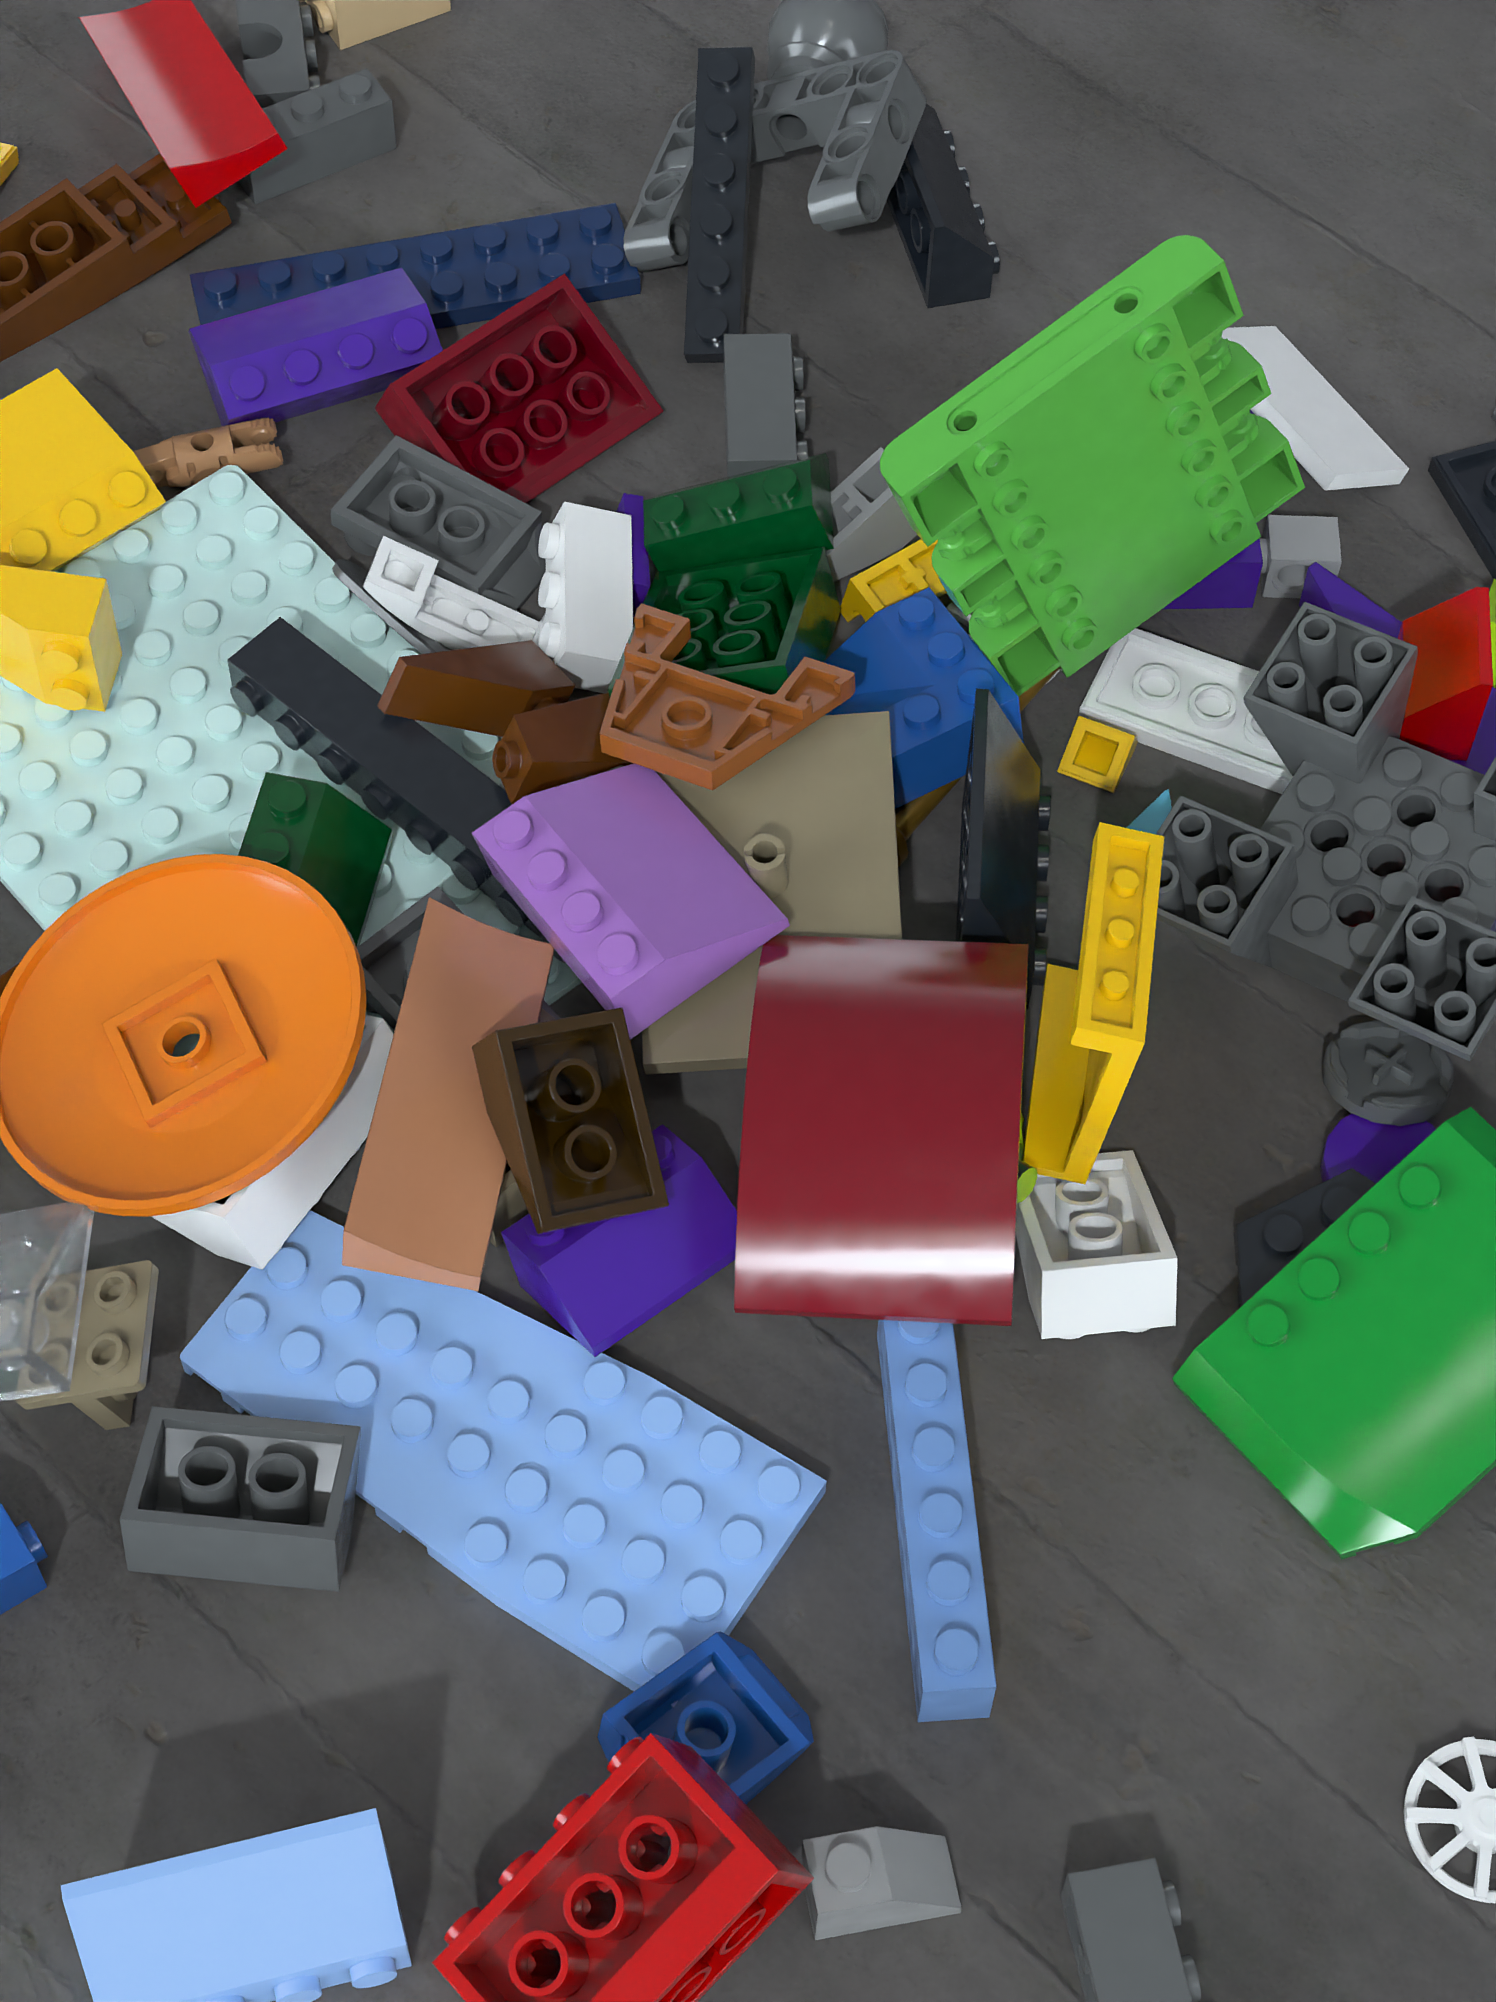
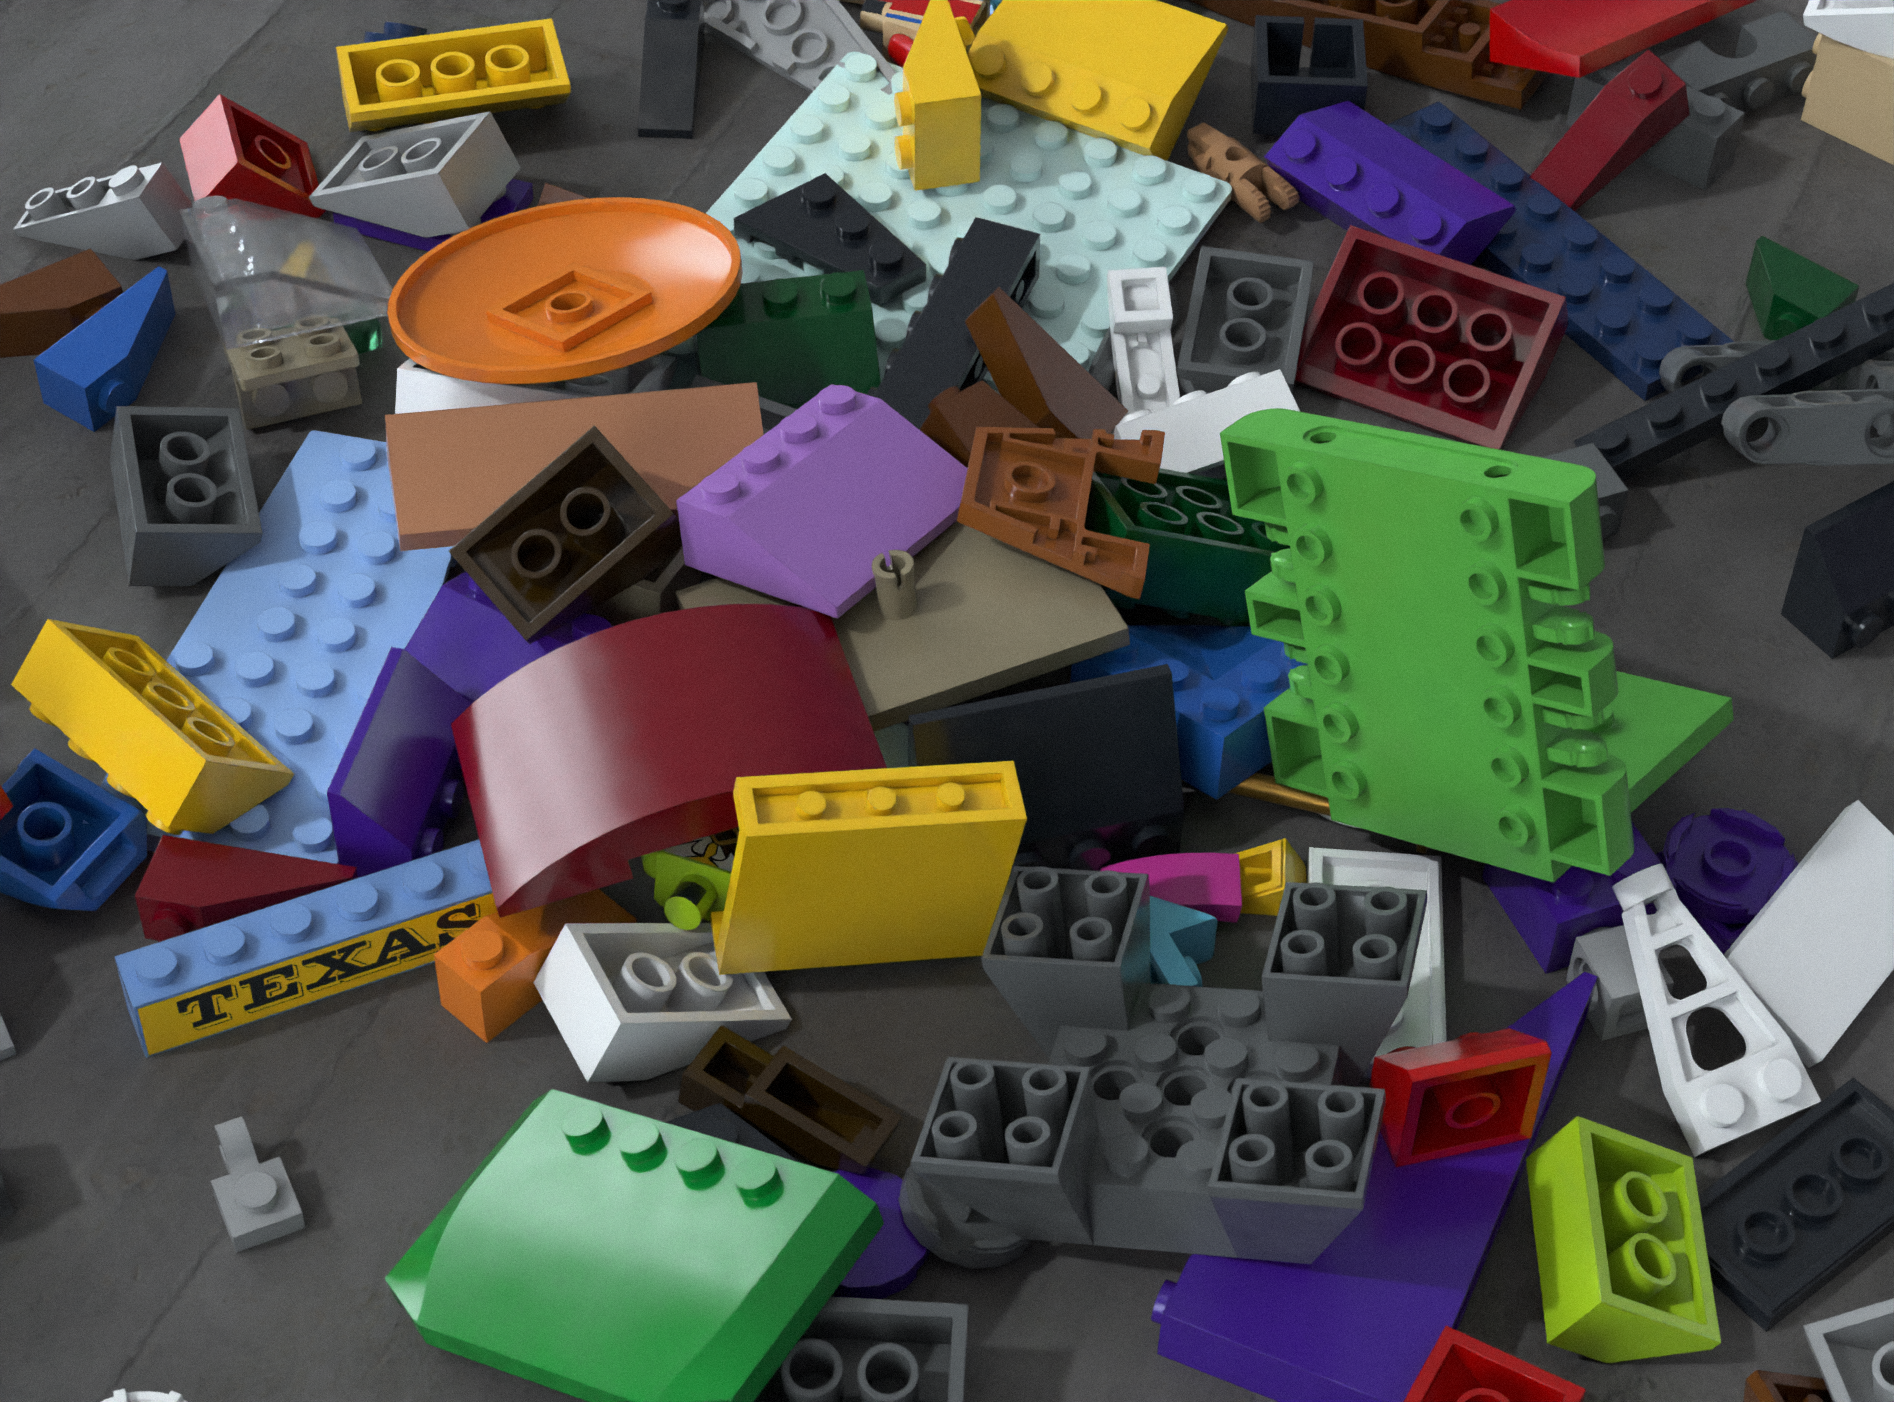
camera: 70 degrees right, 10 degrees down
none -> yellow slope [11,619,294,835]
none -> dark red slope [135,835,358,942]
none -> light grey plate [211,1116,305,1253]
none -> dark purple slope [327,647,471,878]
none -> orange slope [434,889,637,1043]
none -> dark brown slope [678,1025,902,1174]
none -> black wing [733,173,926,305]
none -> dark pink slope [1100,853,1242,923]
none -> black piece [1250,15,1368,137]
none -> dark red slope [1529,49,1690,211]
none -> white plate [1612,864,1821,1157]
none -> dark green slope [1746,236,1860,341]

